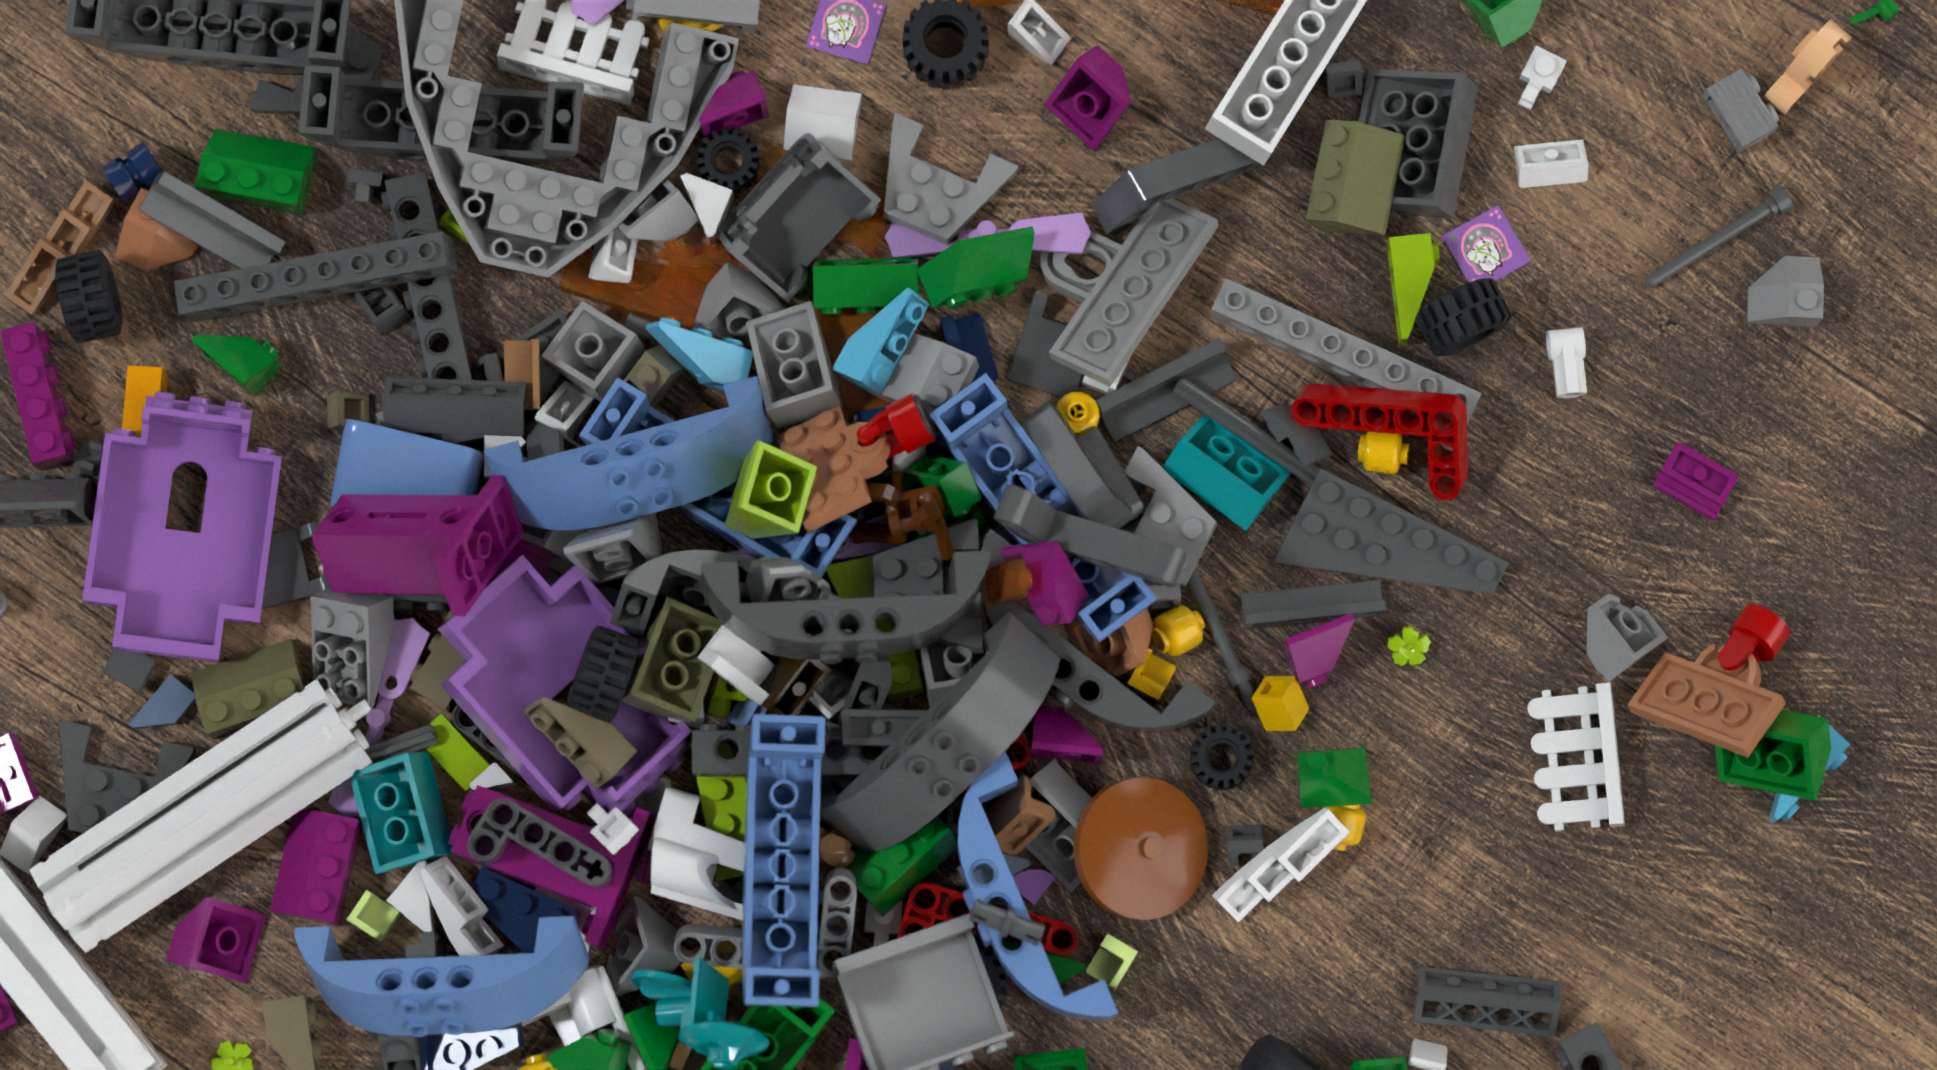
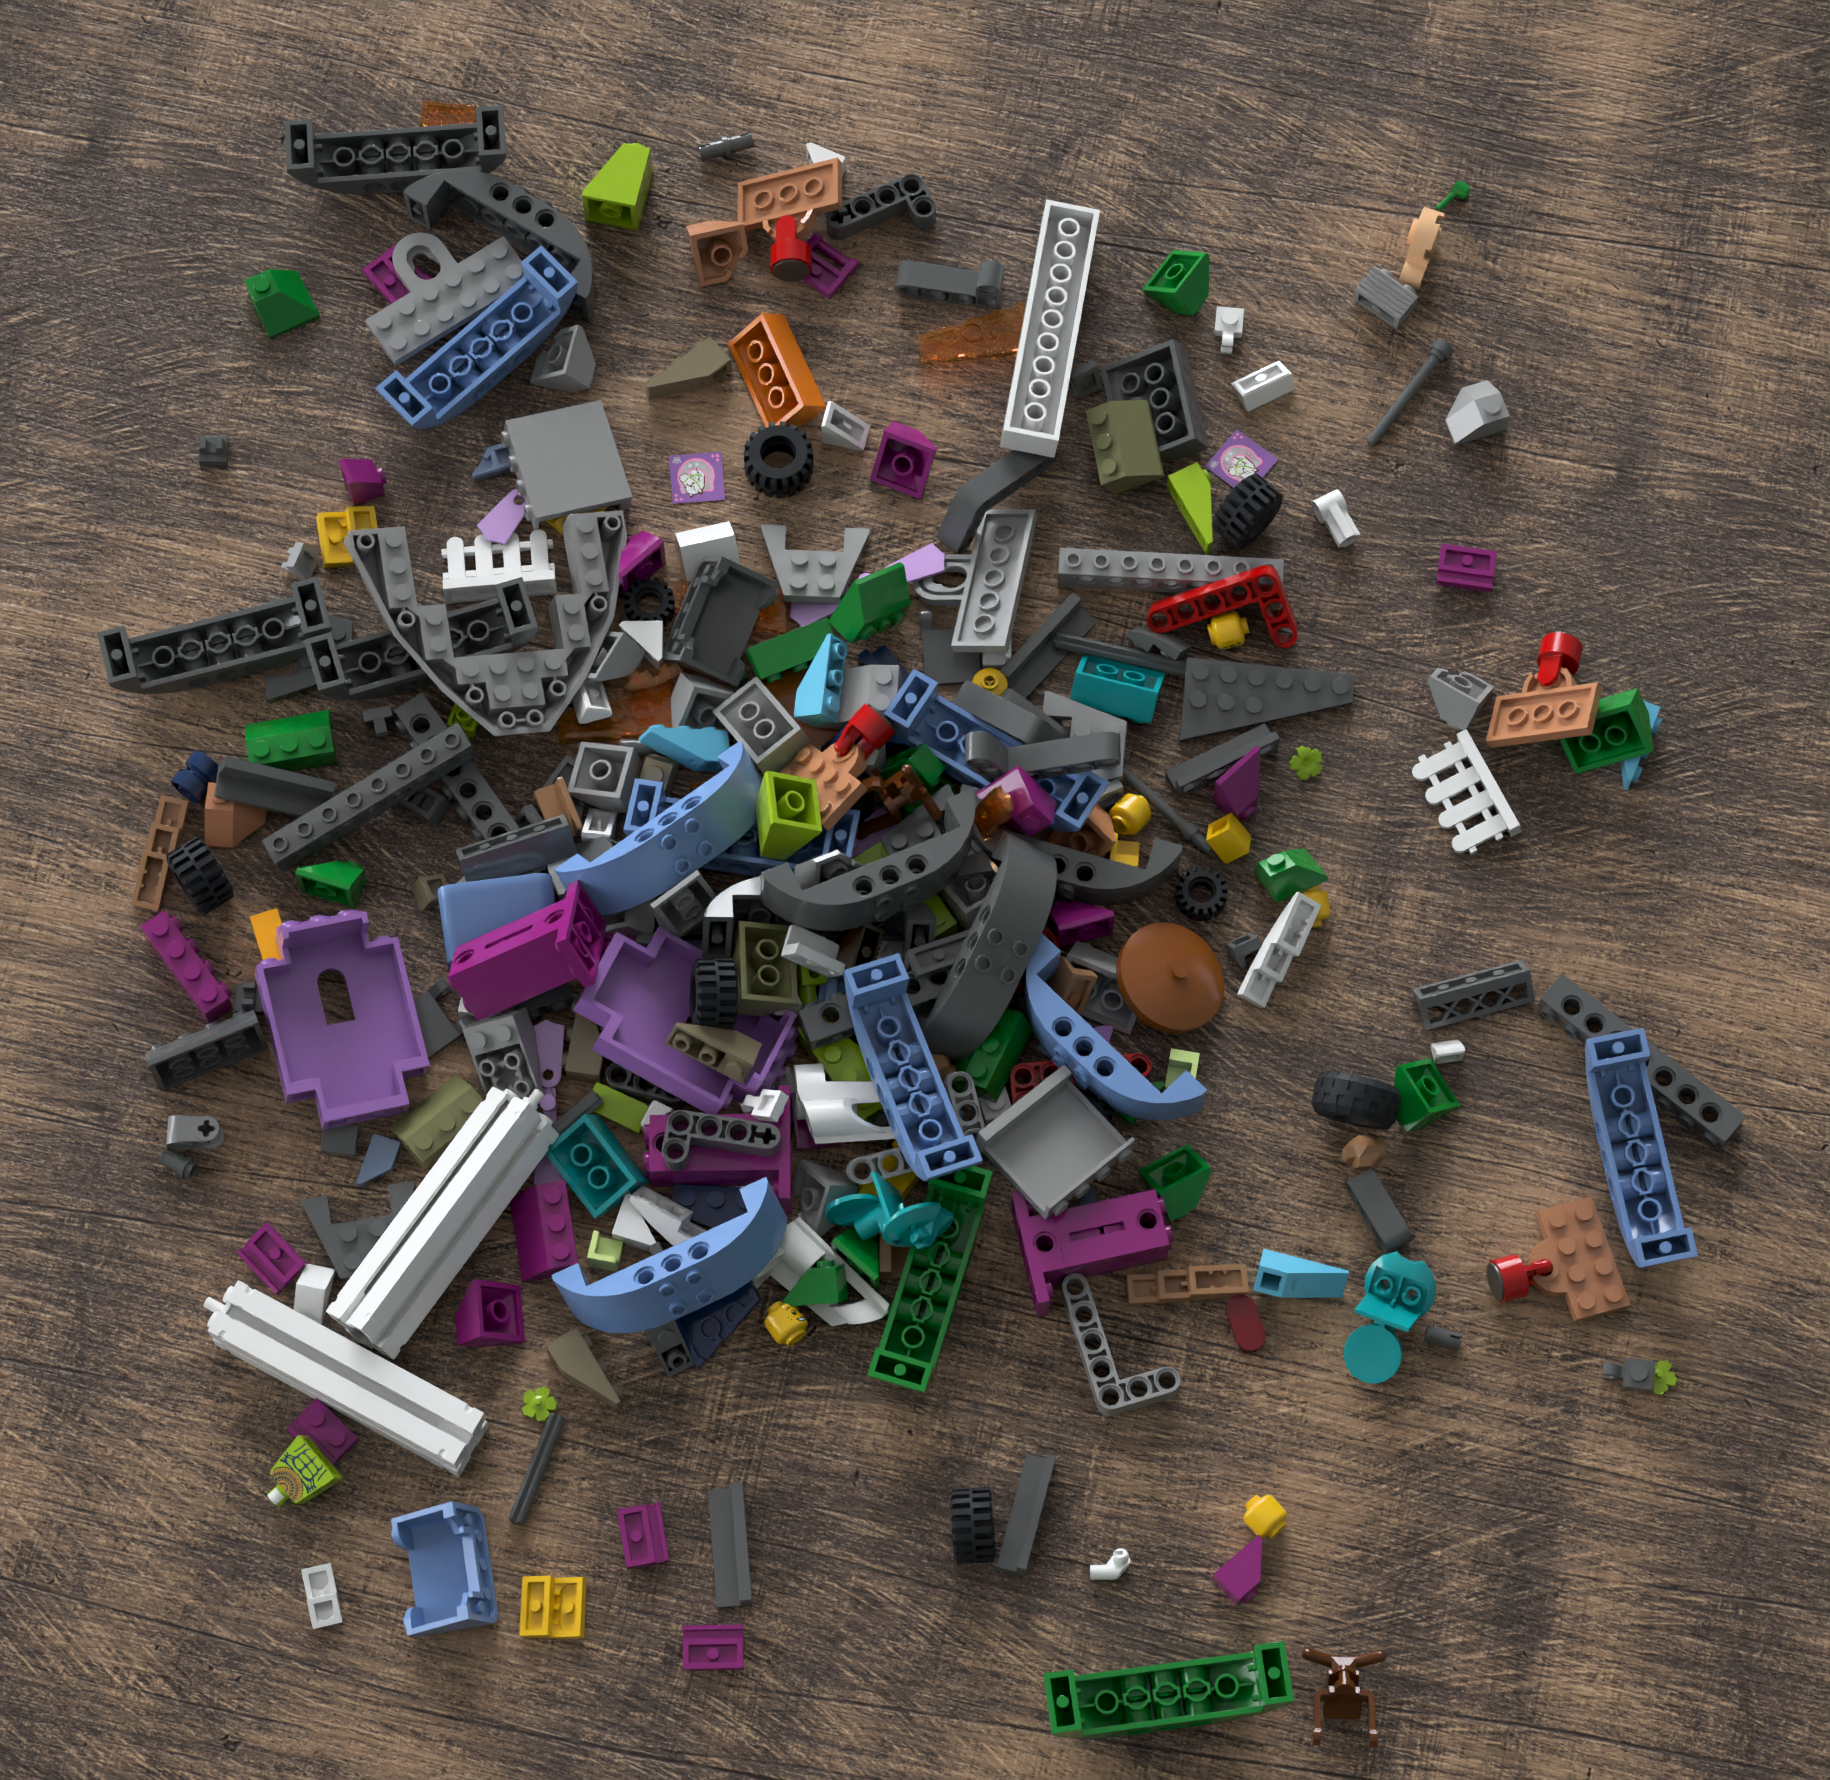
camera: 25 degrees left, 10 degrees down
dark grey pin [969,899,1045,947] -> none

